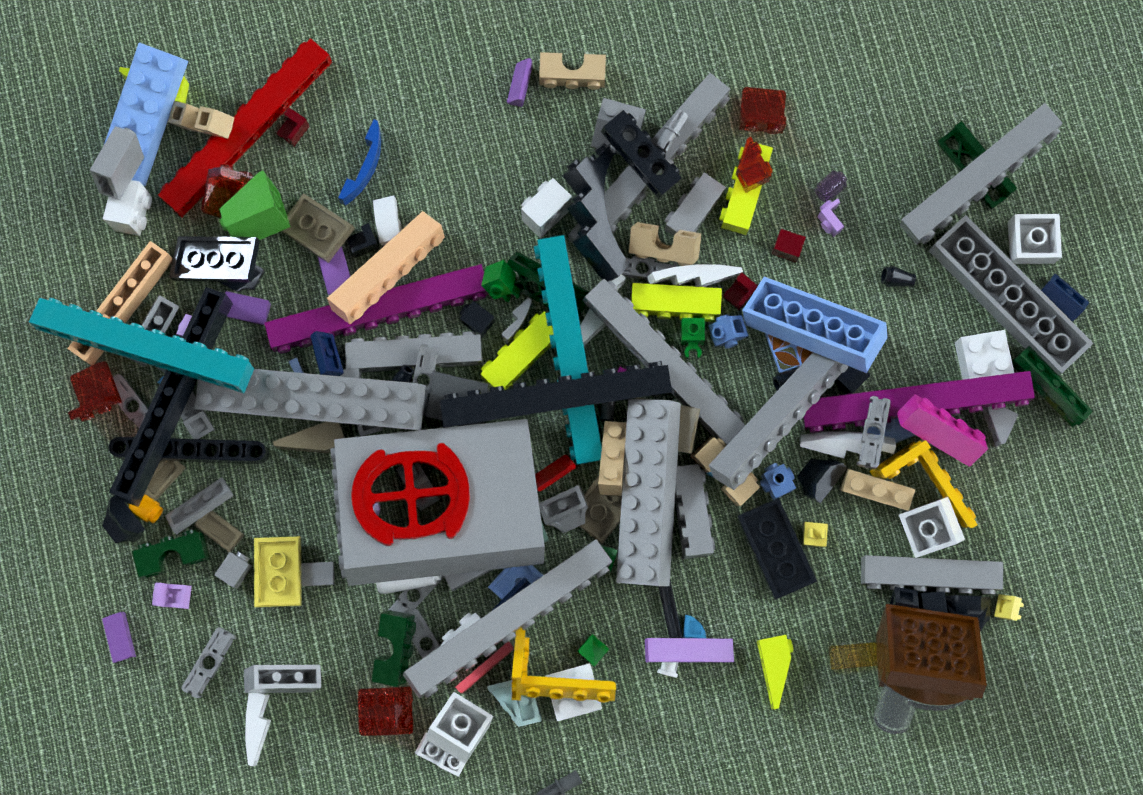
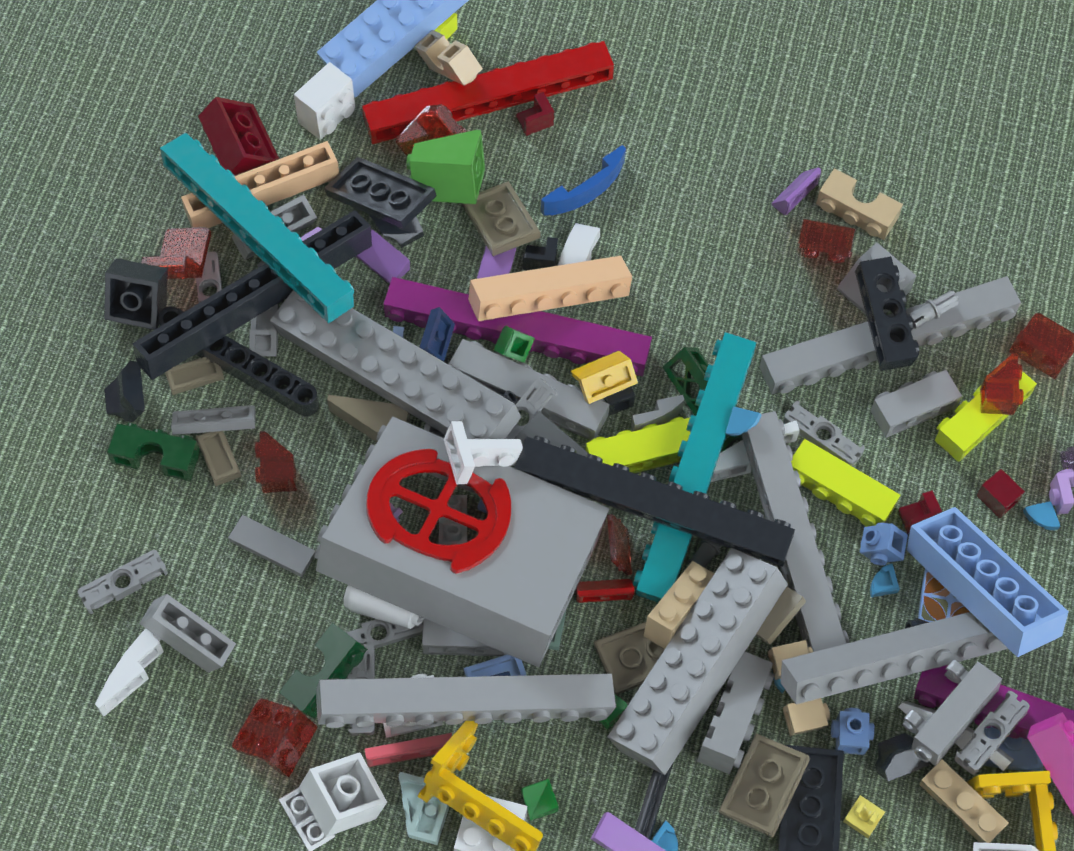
camera: 30 degrees right, 15 degrees down
light grey brick [90,126,144,201] -> none
medium lavender slope [102,612,136,663] -> none
light orange brick [127,494,163,523] -> none
lavender bracket [152,583,192,609] -> none
light grey brick [215,551,253,589] -> none
light yellow tile [254,536,302,607] -> none
green brick [481,260,520,302] -> none
white brick [521,178,572,239] -> none
light grey slope [539,485,588,533] -> none
black arch [562,143,630,282] -> none
tan arch [629,222,702,266] -> none
white slope [647,264,743,287] -> none
green brick [680,318,705,359] -> none
black panel [834,366,870,395] -> none
none -> black brick [104,258,168,329]
none -> dark red slope [198,97,280,176]
none -> clear red slope [255,431,296,493]
none -> white bracket [444,421,523,484]
none -> green slope [494,325,535,363]
none -> yellow panel [571,351,638,404]
none -> clear red piece [607,514,632,575]
none -> dark tan tile [719,733,810,838]
none -> dark azure tile [726,406,762,436]
none -> clear red bracket [797,219,855,264]
none -> dark azure tile [870,564,900,598]
none -> light grey brick [903,660,1002,766]
none -> dark azure tile [1023,501,1060,530]

